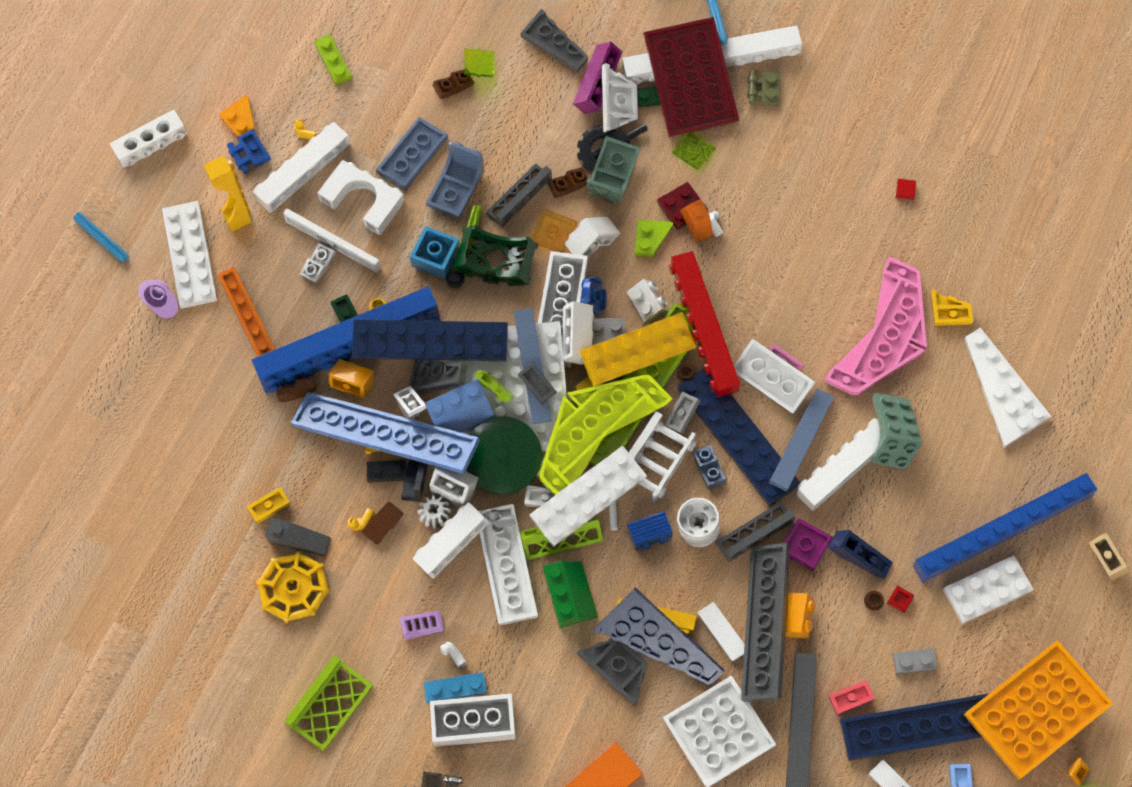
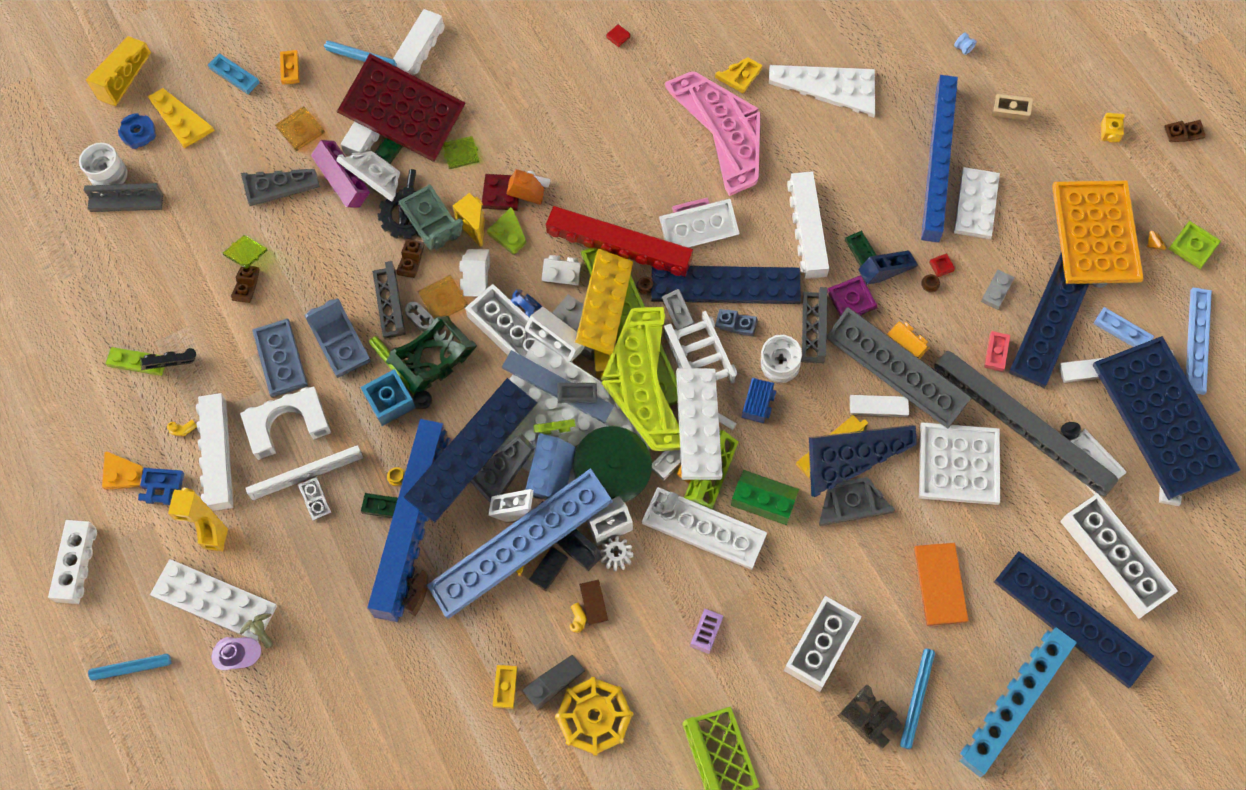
camera: 55 degrees left, 0 degrees up
orange plate [217,267,275,357] -> none
light orange brick [329,359,374,399] -> none
white brick [412,502,489,579] -> none
dark azure plate [424,672,487,704] -> none
white arm [440,642,467,668] -> none
olive plate [747,70,780,107] -> none
sand blue tile [769,389,834,492] -> none
sand green bracket [871,393,923,469] -> none
none -> black plate [140,348,196,370]
none -> olive plant [240,613,273,648]
none -> clear yellow plate [275,106,325,151]
none -> light grey beam [405,302,434,332]
none -> yellow slope [453,193,485,247]
none -> dark green plate [845,230,876,267]

